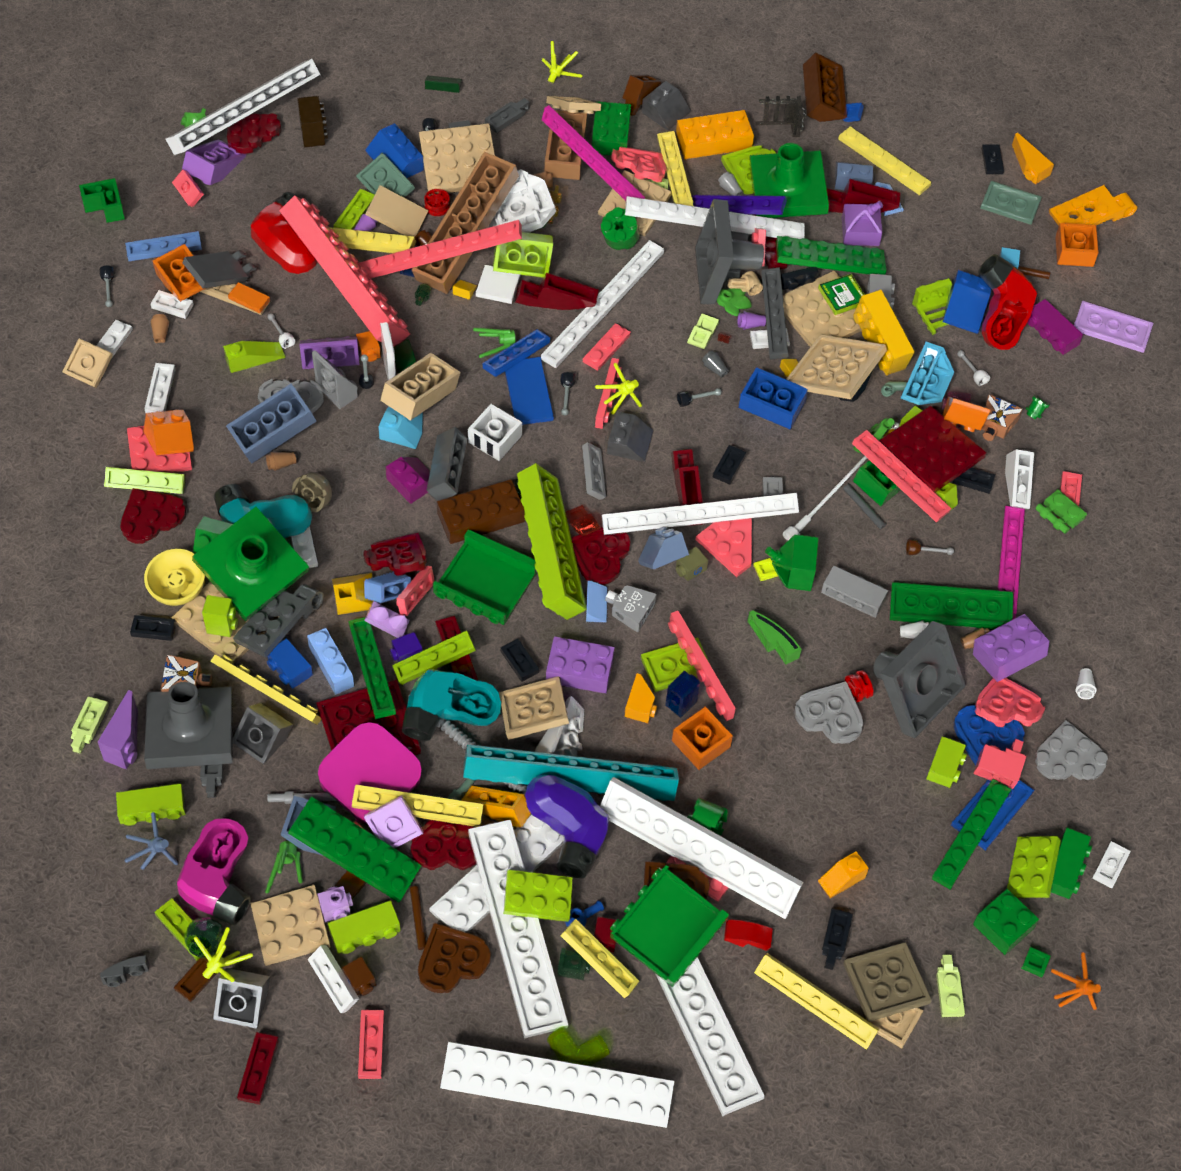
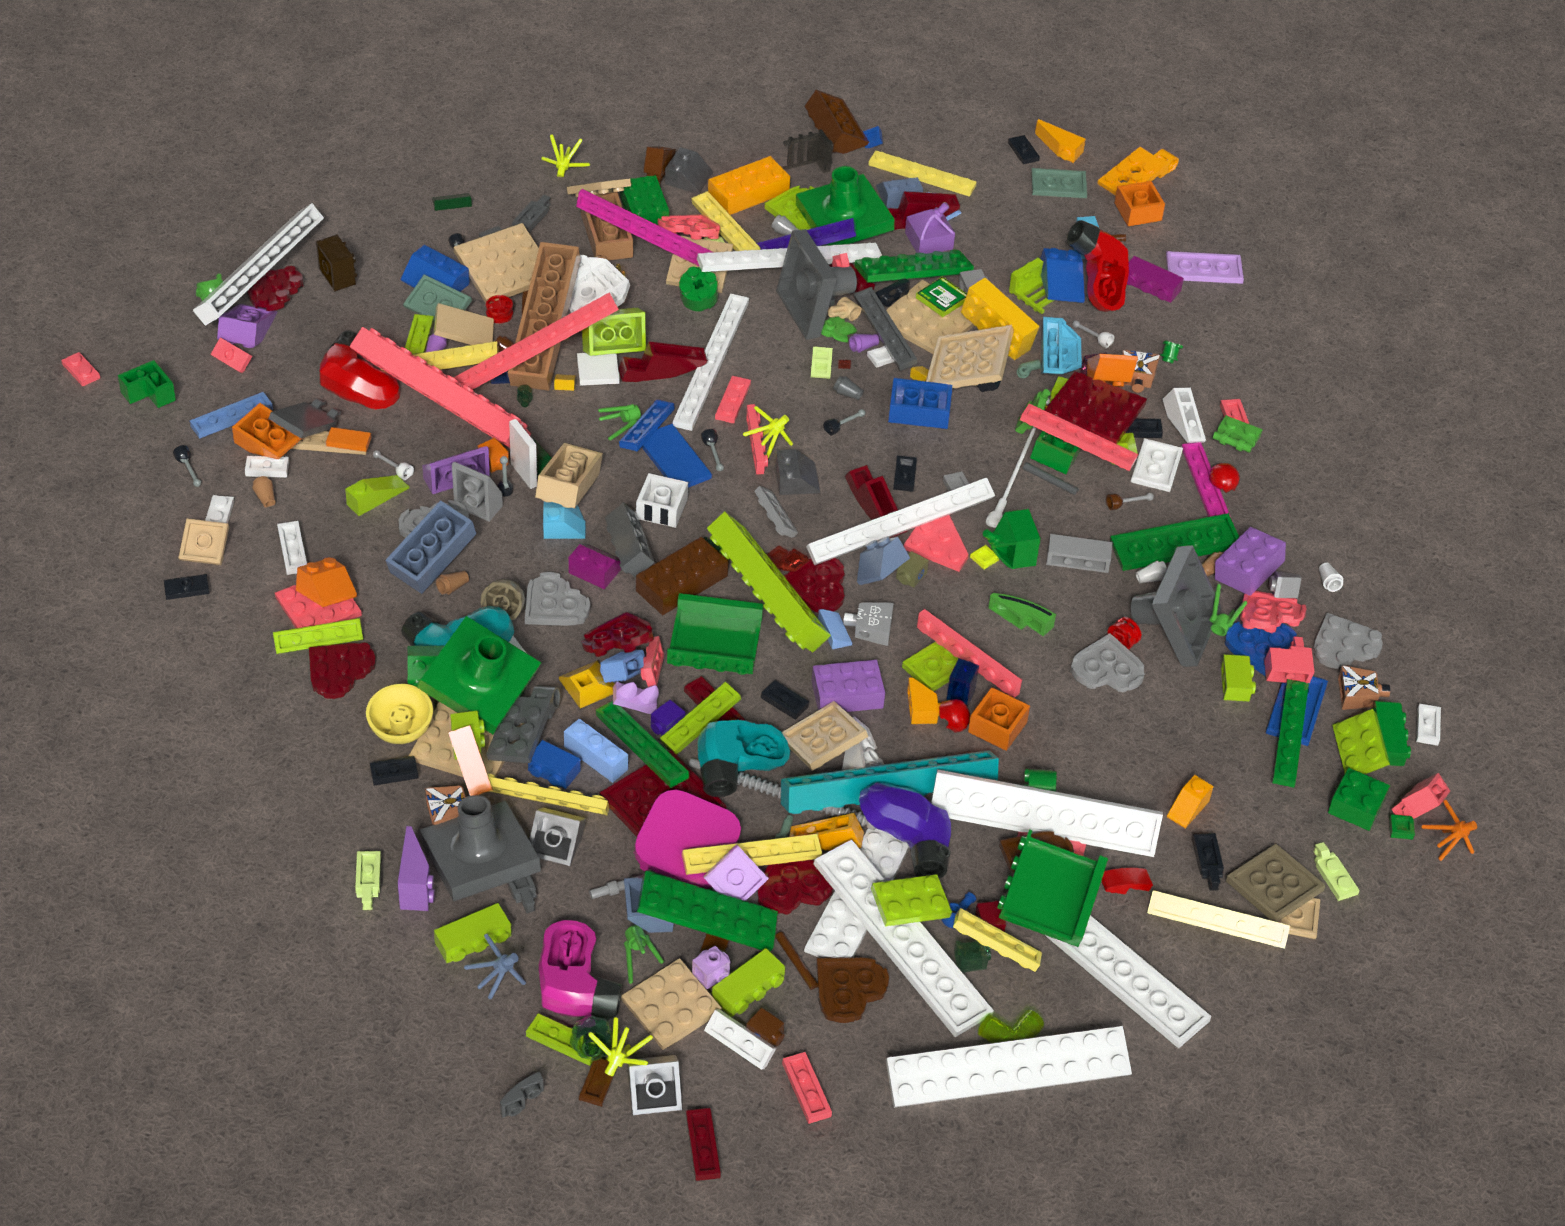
camera: 20 degrees left, 10 degrees down
none -> coral plate [61,352,100,386]
none -> black plate [164,574,210,600]
none -> tile [448,725,493,796]
none -> light grey plate [525,572,590,626]
none -> red hair [939,699,970,733]
none -> white tile [1131,438,1183,492]
none -> red hair [1209,463,1240,493]
none -> bright green plant [1210,584,1247,636]
none -> light grey slope [1268,571,1301,598]
none -> torso [1338,666,1390,710]
none -> coral hinge [1392,773,1450,819]

